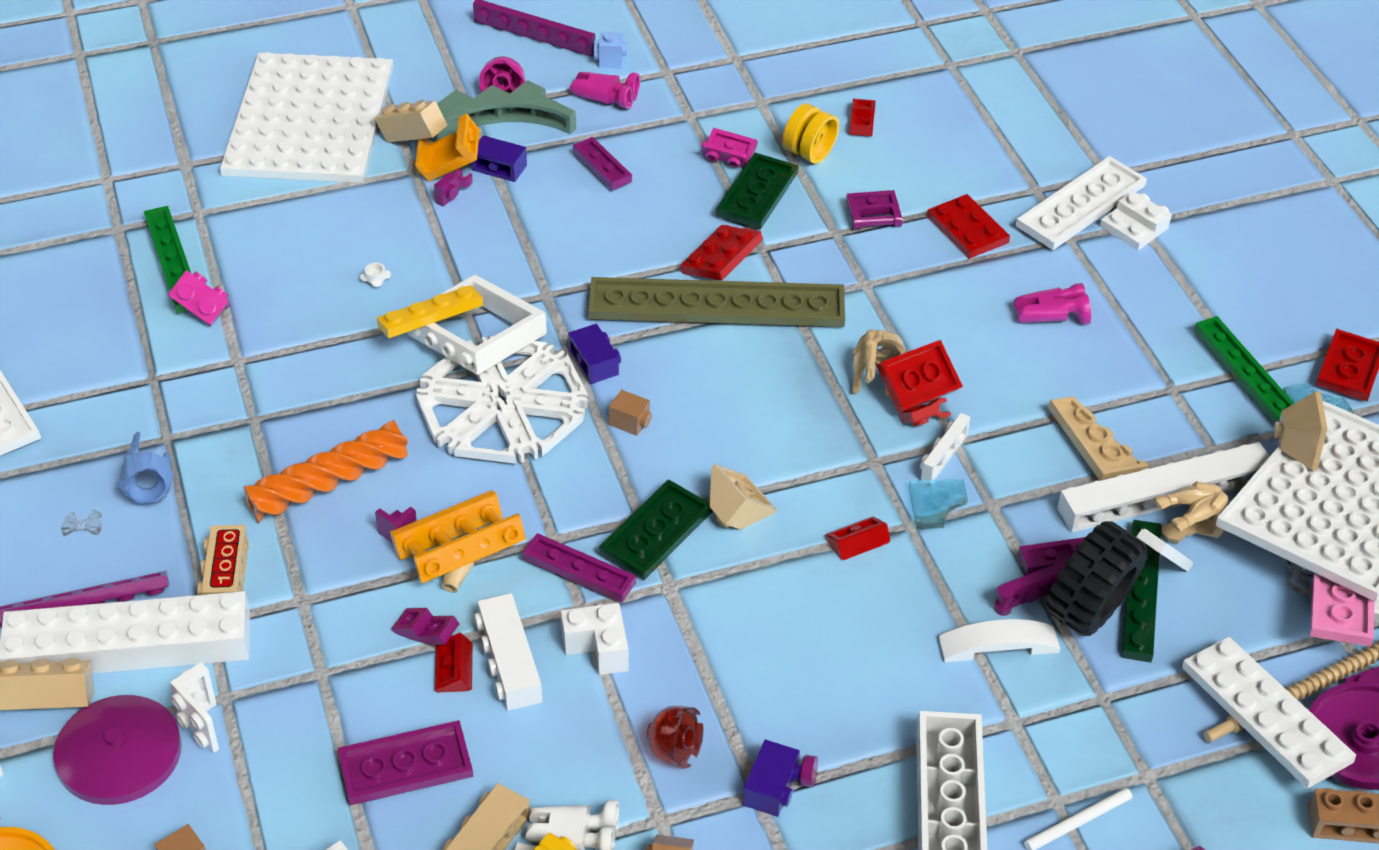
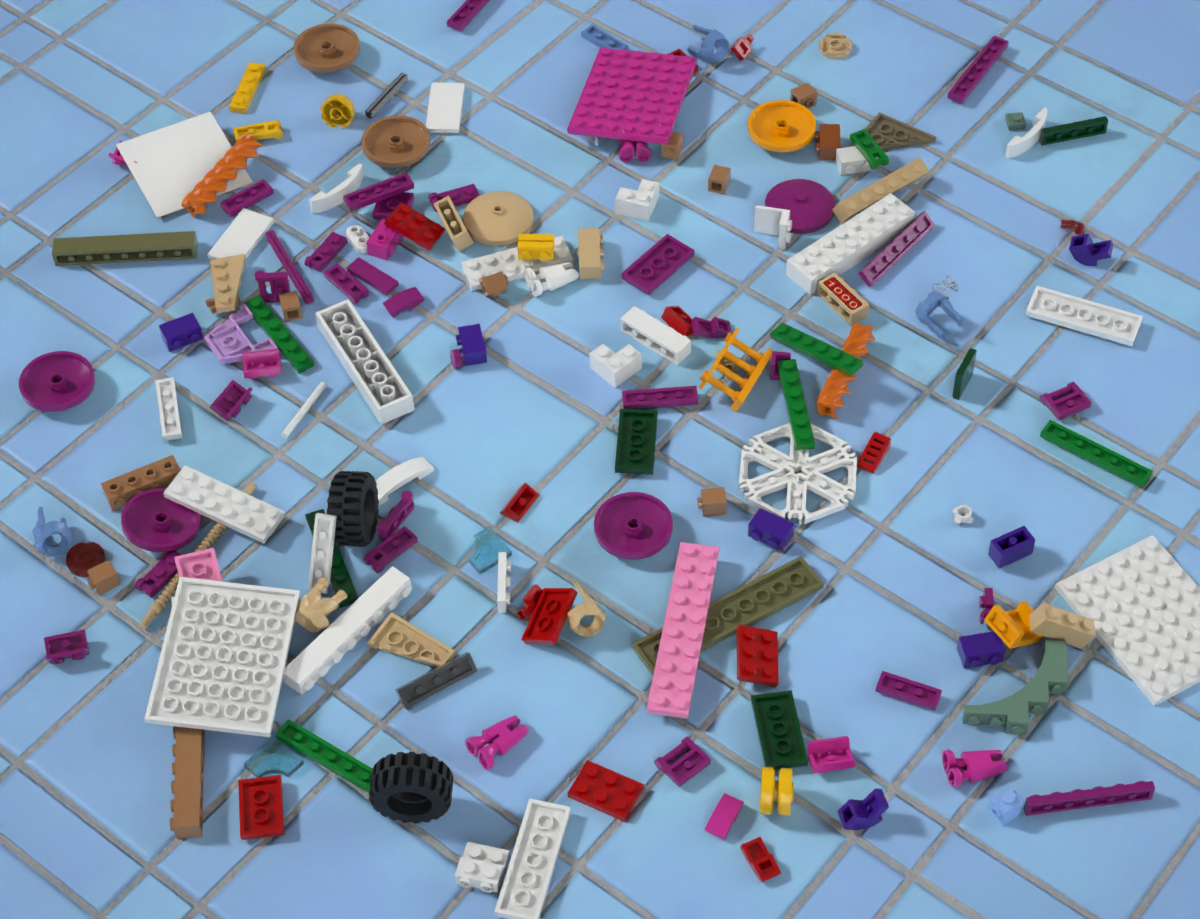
camera: 150 degrees right, 5 degrees up
dark pink bracket [168,270,230,326] -> none
yellow plate [376,285,483,338] -> none
white window [408,275,547,375] -> none
dark pink cylinder [479,56,525,94] -> none
clear red cylinder [647,705,704,769] -> none
tan slope [710,464,777,530] -> none
tan slope [1274,391,1328,470] -> none
none -> black tyre [369,752,453,823]
none -> dark grey plate [395,652,478,709]
none -> magenta dish [594,492,673,560]
none -> bright pink plate [647,542,720,719]
none -> dark pink slope [704,793,744,840]
none -> green plate [770,322,863,377]
none -> green plate [777,359,815,451]
none -> dark purple brick [837,788,889,830]
none -> red slope [857,432,891,474]
none -> dark green tile [952,348,977,400]
none -> dark purple brick [988,526,1035,569]
none -> magenta plate [1040,382,1092,421]

